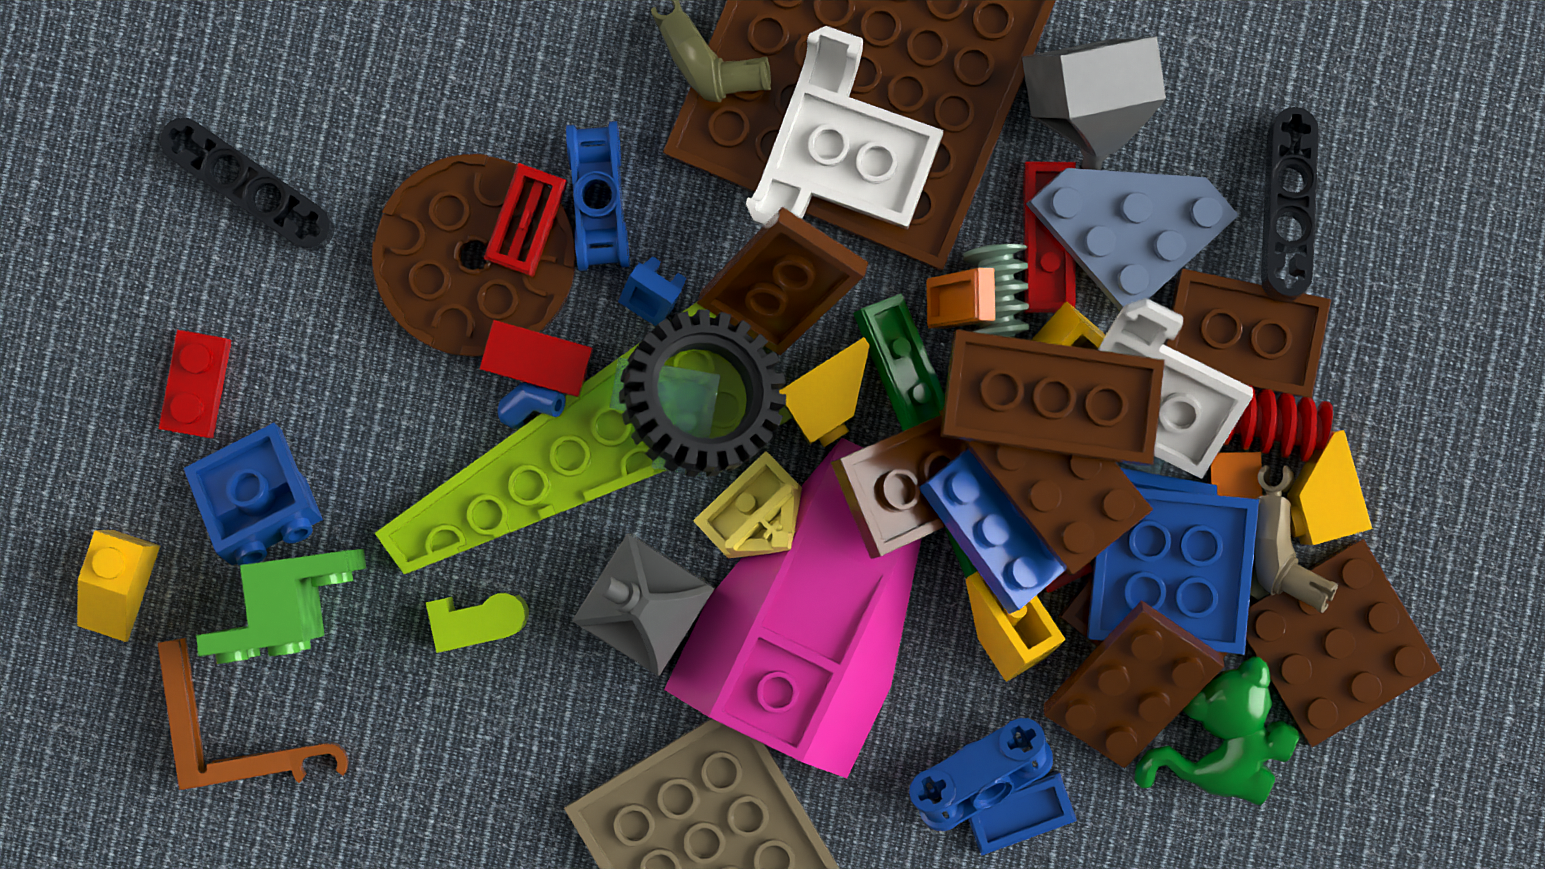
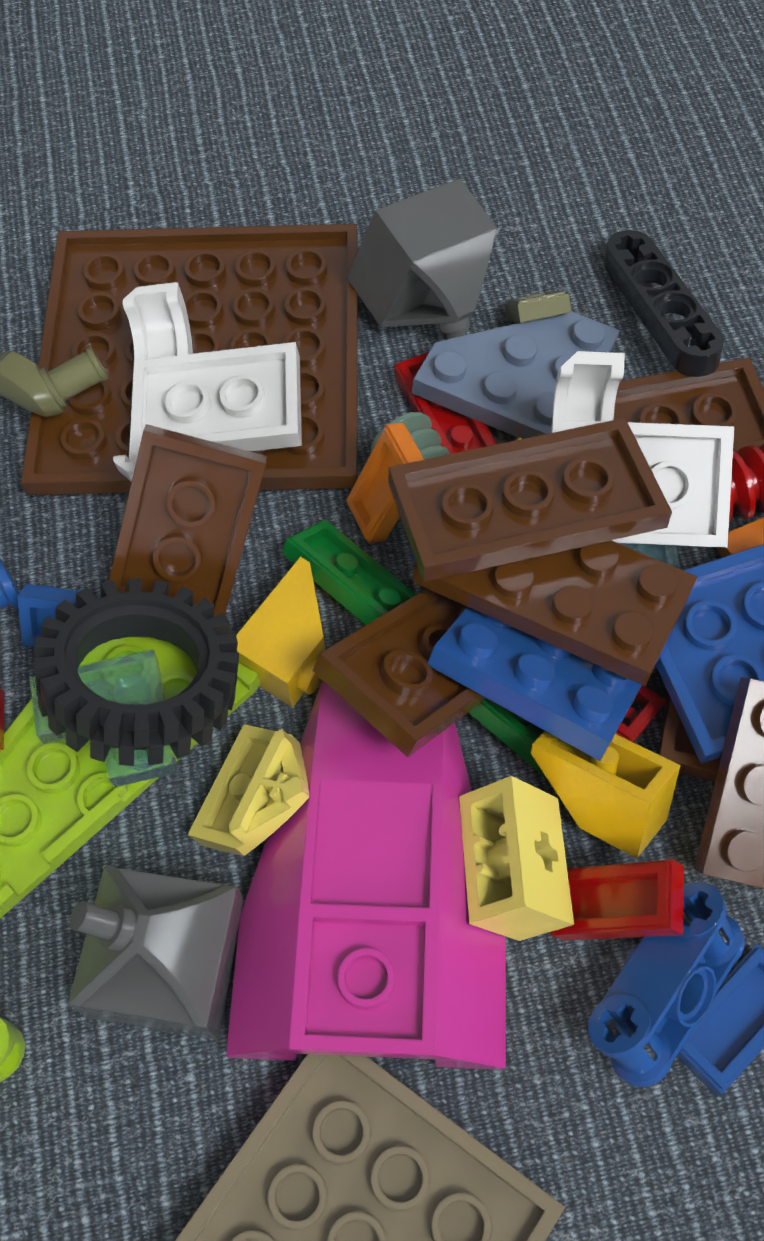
camera: 15 degrees left, 25 degrees down
none -> light yellow brick [459,776,574,941]
none -> olive tile [505,291,571,323]
none -> red tile [551,859,684,941]

